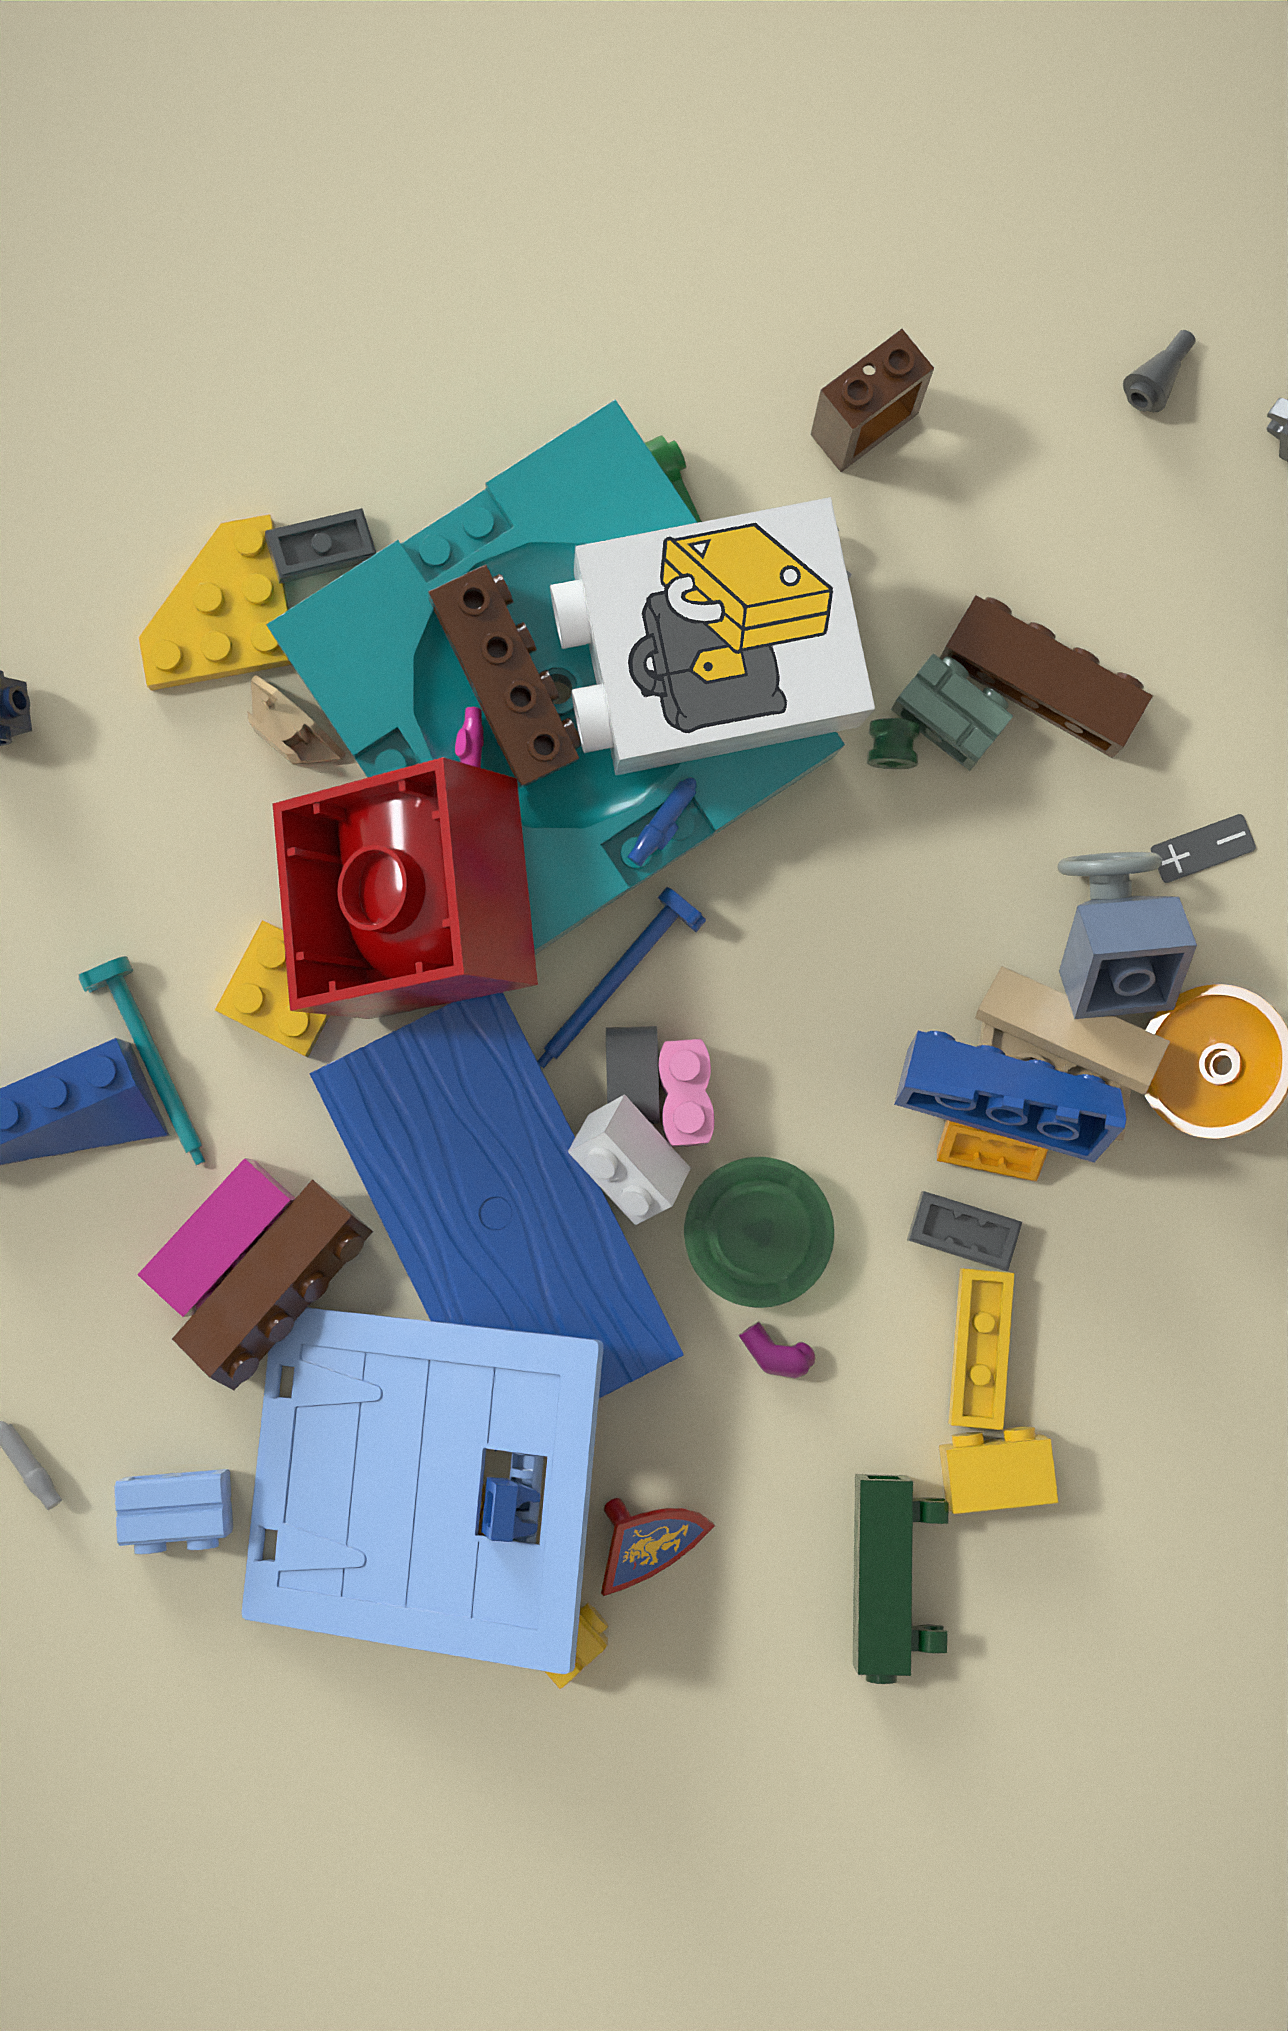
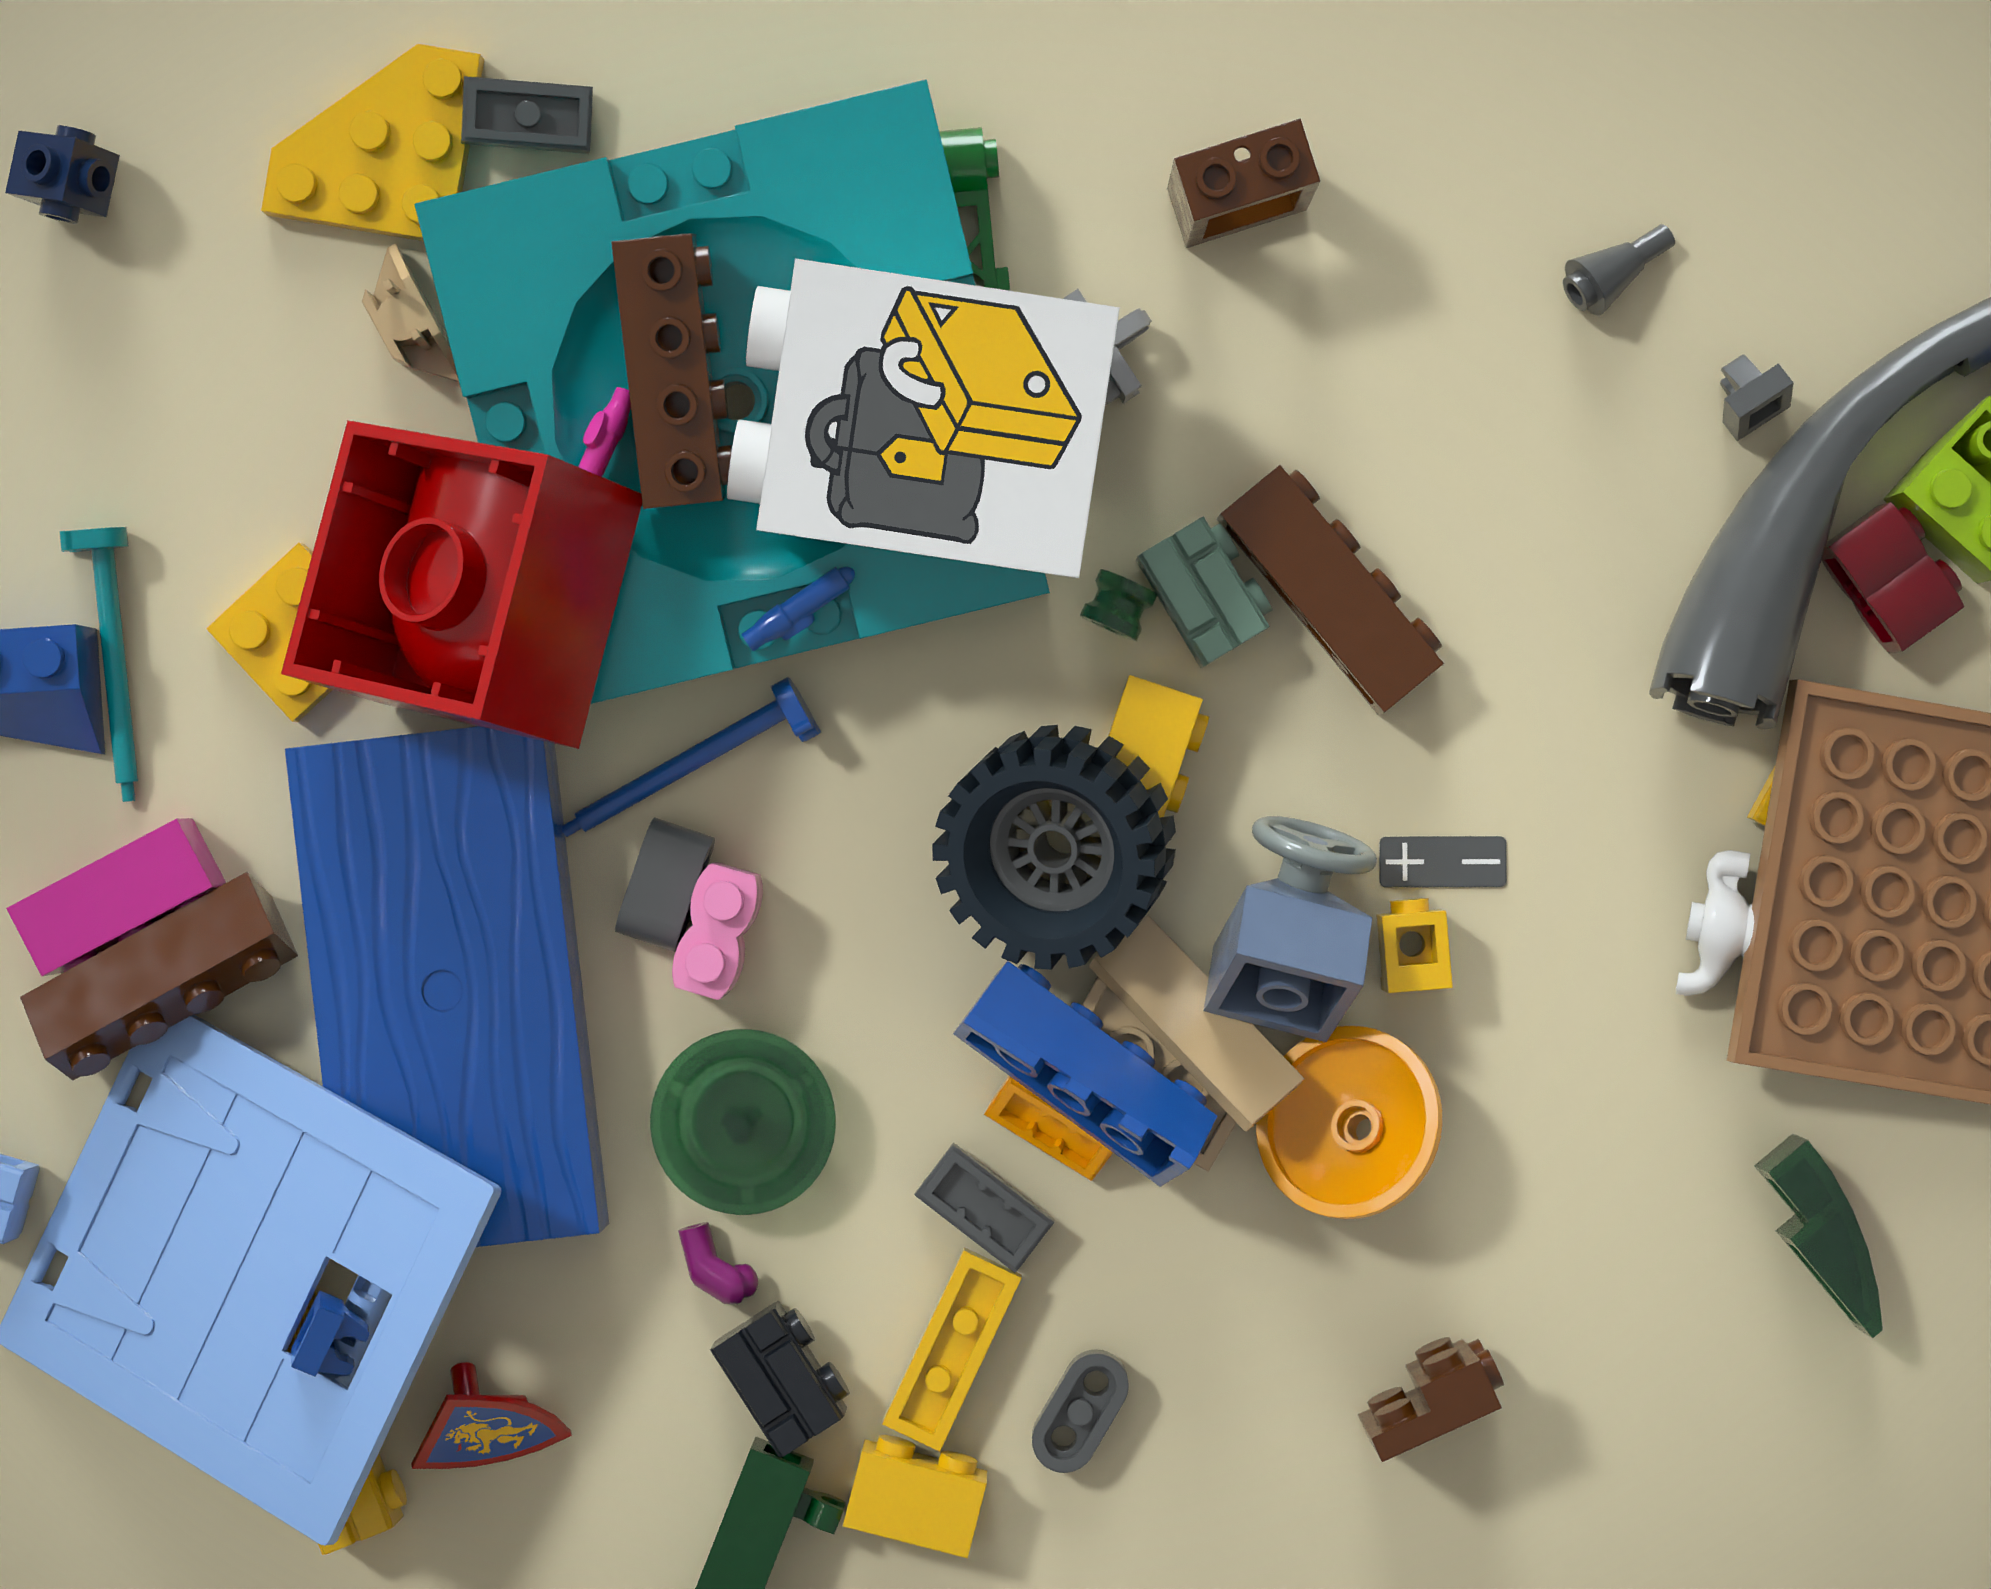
camera: 20 degrees right, 5 degrees up
white brick [568,1094,691,1225] -> none
none -> black brick [710,1300,850,1458]
none -> black wheel [932,725,1176,970]
none -> dark grey plate [1032,1349,1129,1473]
none -> yellow brick [1108,675,1210,818]
none -> yellow brick [1376,898,1453,993]

